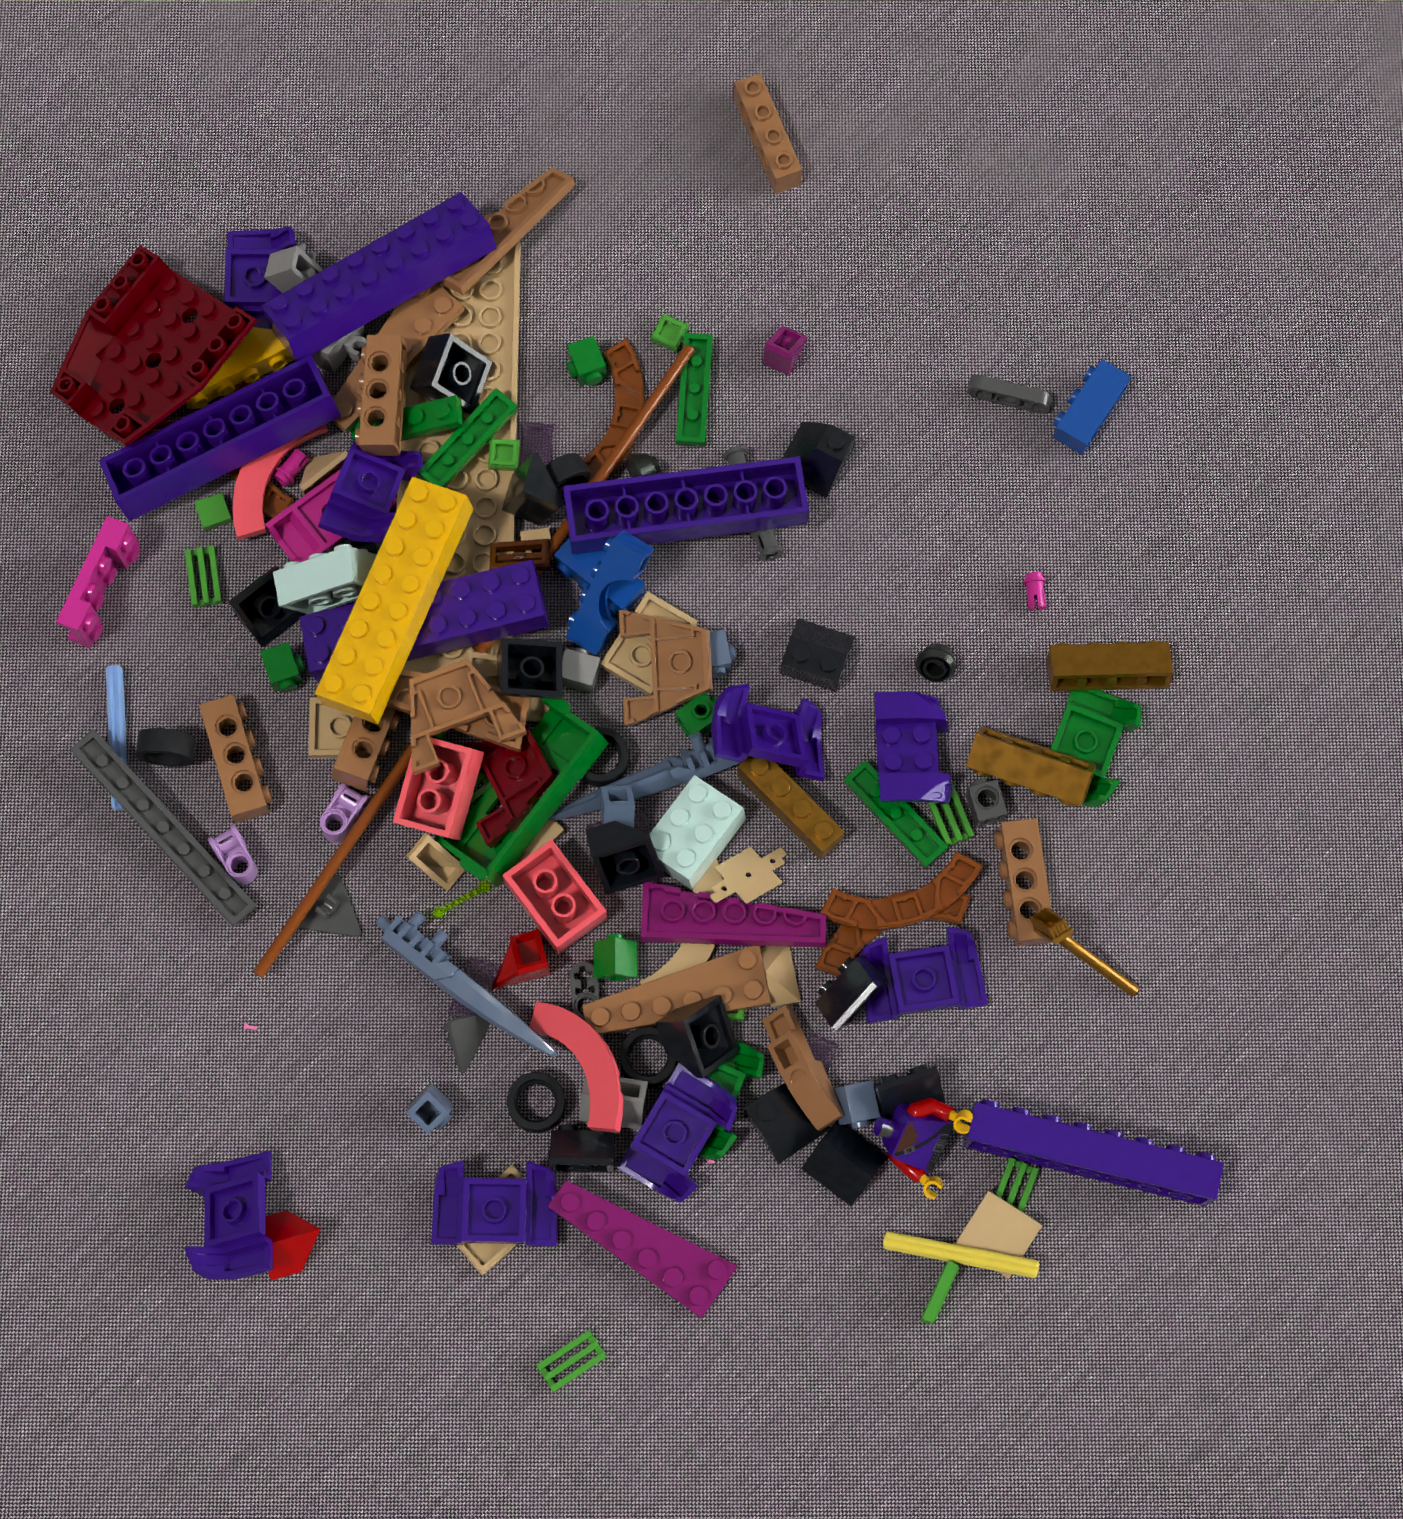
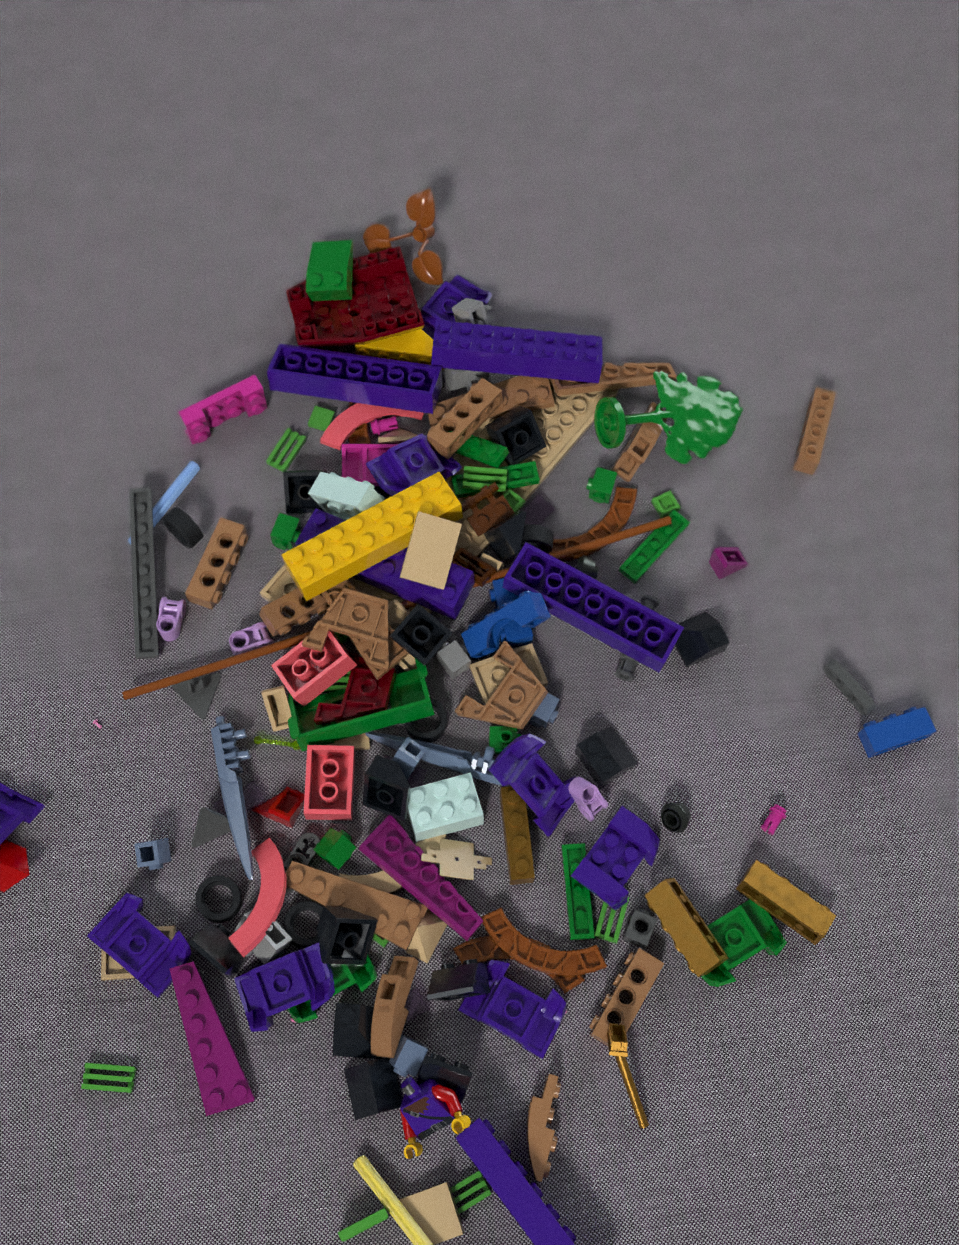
camera: 35 degrees right, 5 degrees down
none -> green slope [306,240,353,301]
none -> dark orange plant [363,189,443,285]
none -> tan tile [399,511,462,590]
none -> reddish brown plate [461,482,515,537]
none -> bright green tile [462,466,507,492]
none -> medium nougat slope [527,1074,561,1182]
none -> lavender piece [569,777,608,821]
none -> green plant [594,371,743,464]
none -> medium nougat slope [610,402,667,482]

